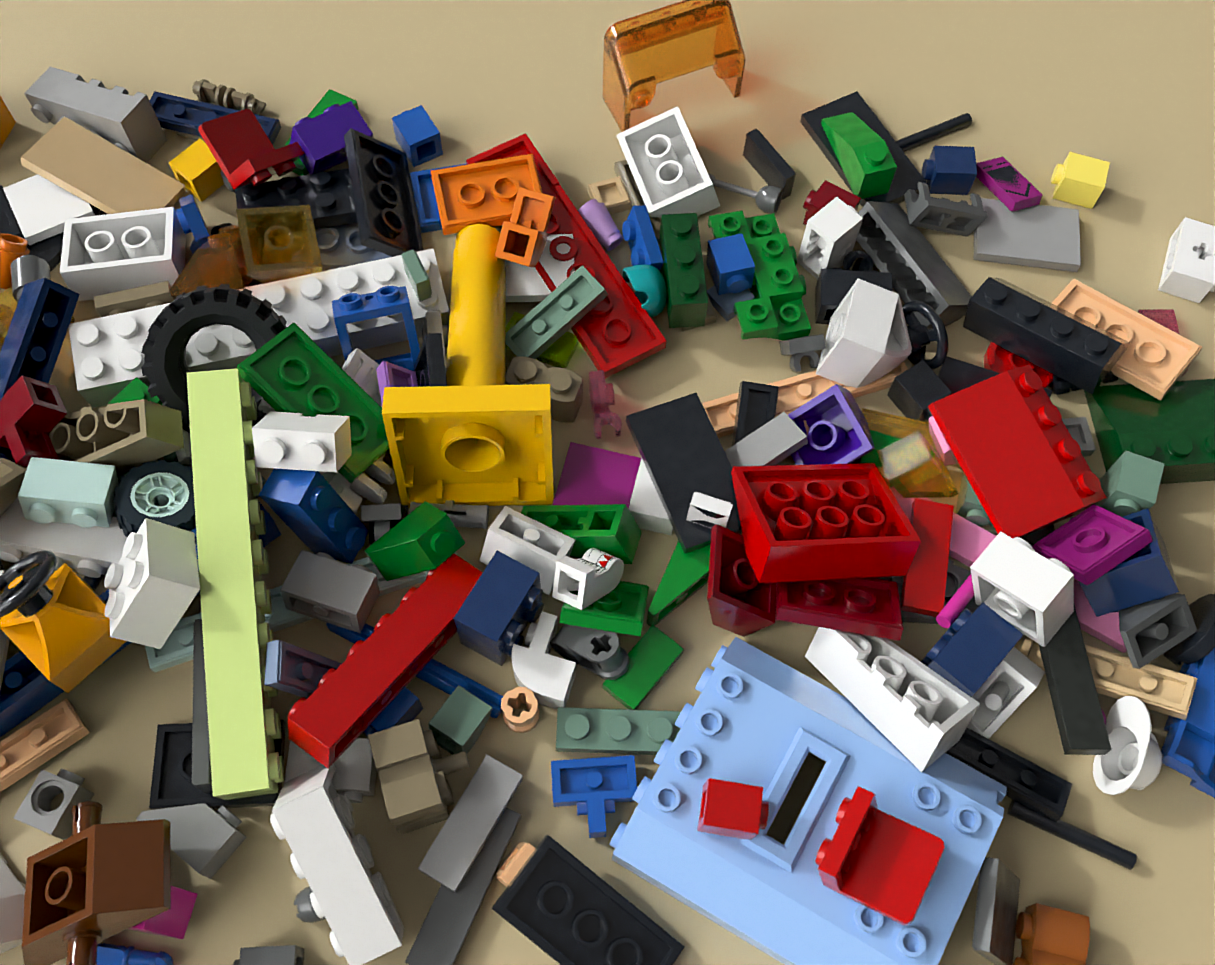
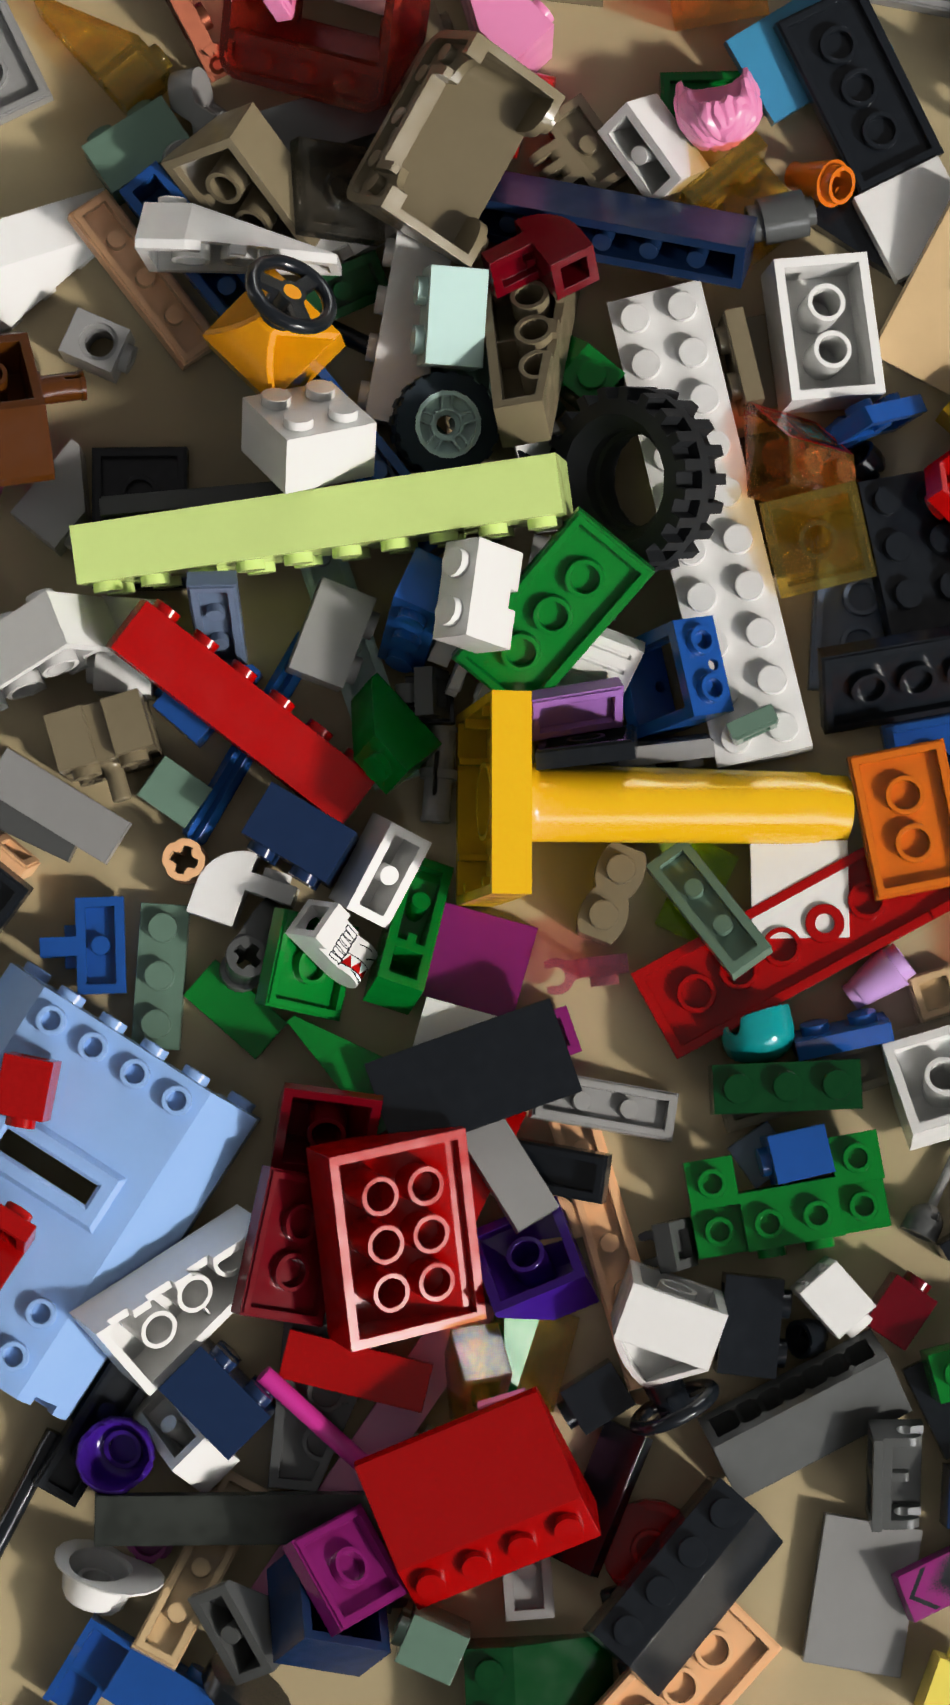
camera: 95 degrees right, 20 degrees up
orange brick [494,187,556,267] -> none
white tile [686,492,733,528] -> none
white brick [970,531,1074,647] -> none
none -> dark purple hair [75,1416,156,1495]
none -> light grey tile [528,1075,679,1142]

